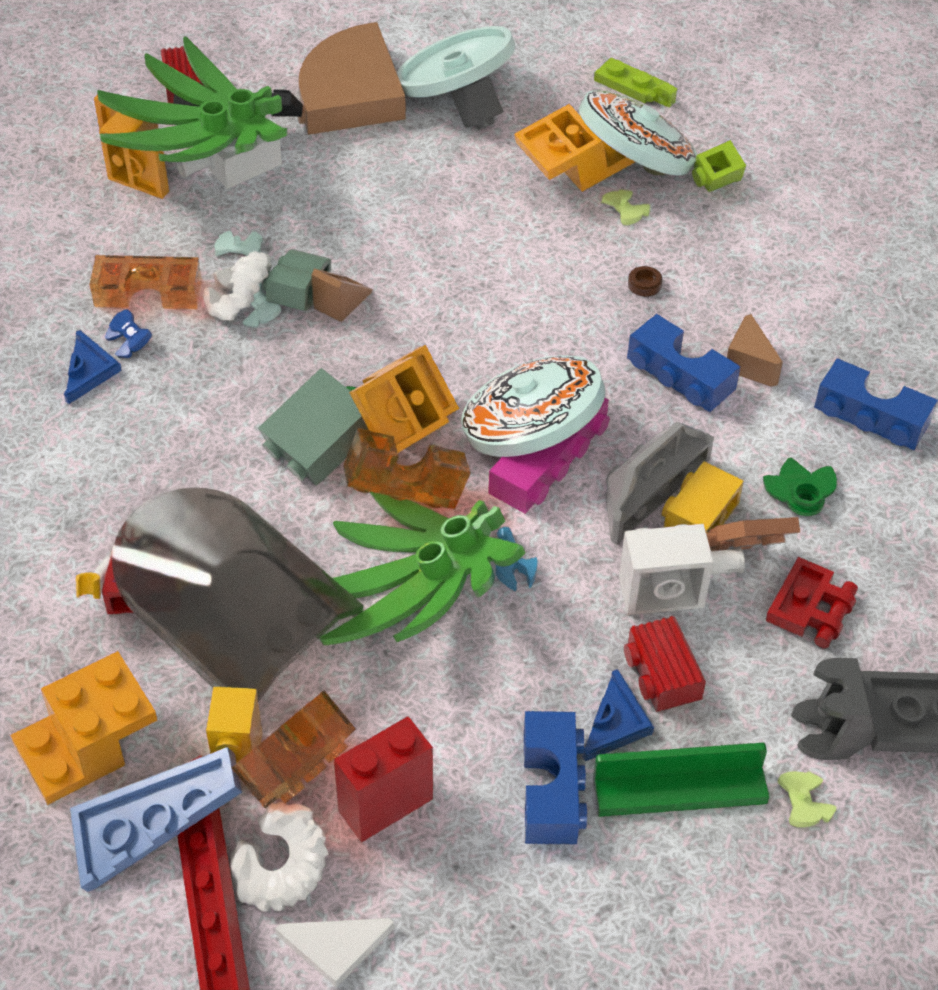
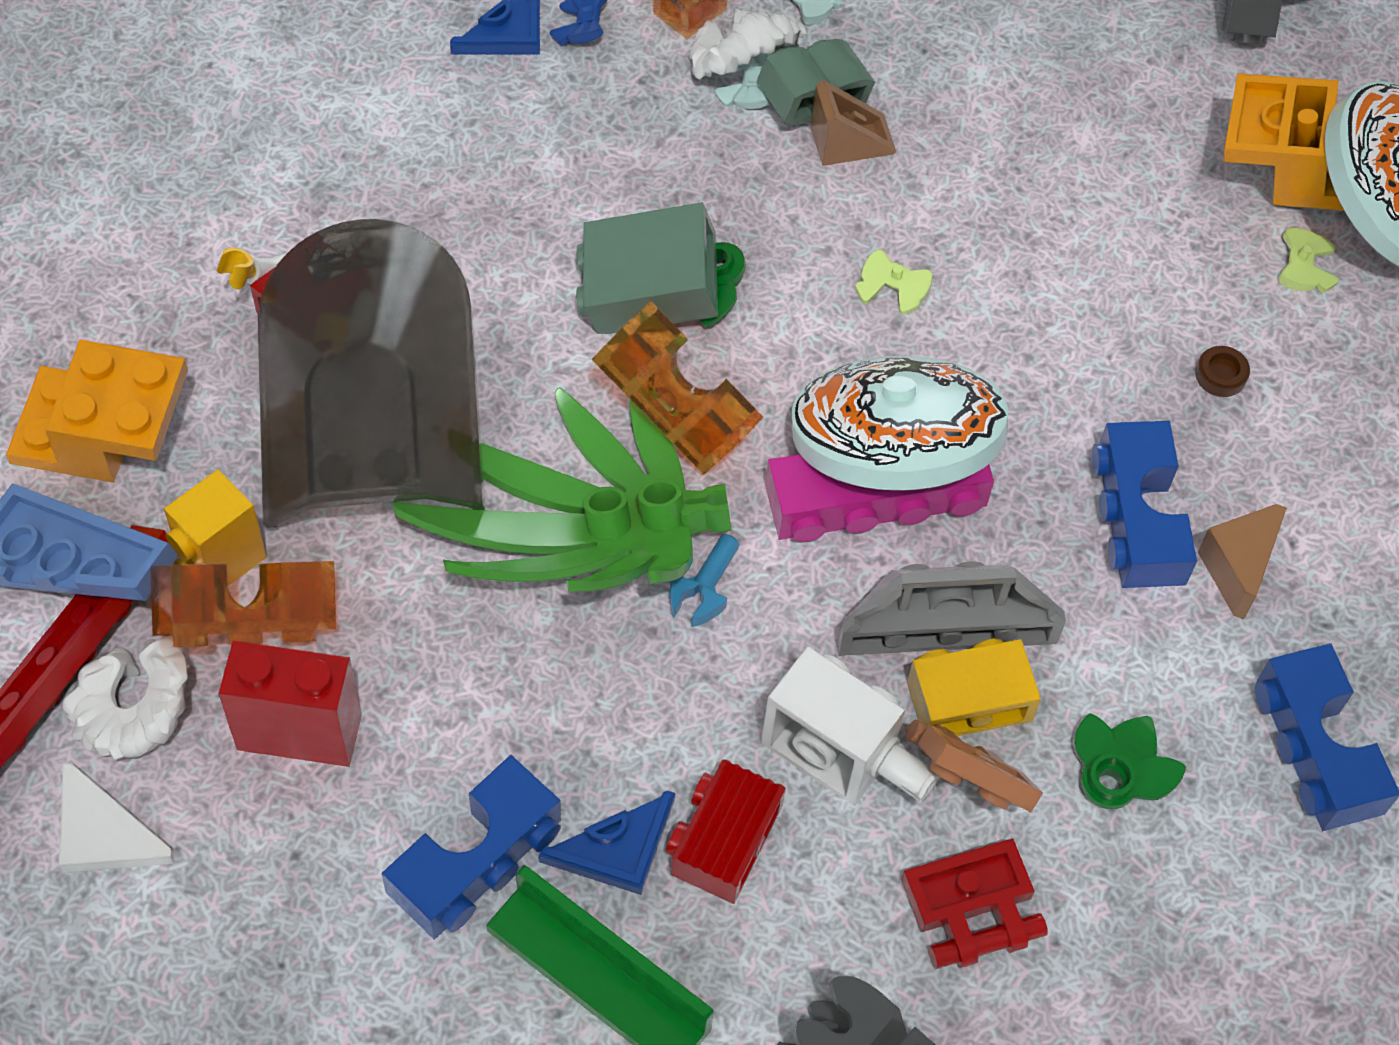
camera: 40 degrees right, 10 degrees up
light orange bracket [349,345,459,459] -> none
none -> yellowish green piece [856,250,932,315]

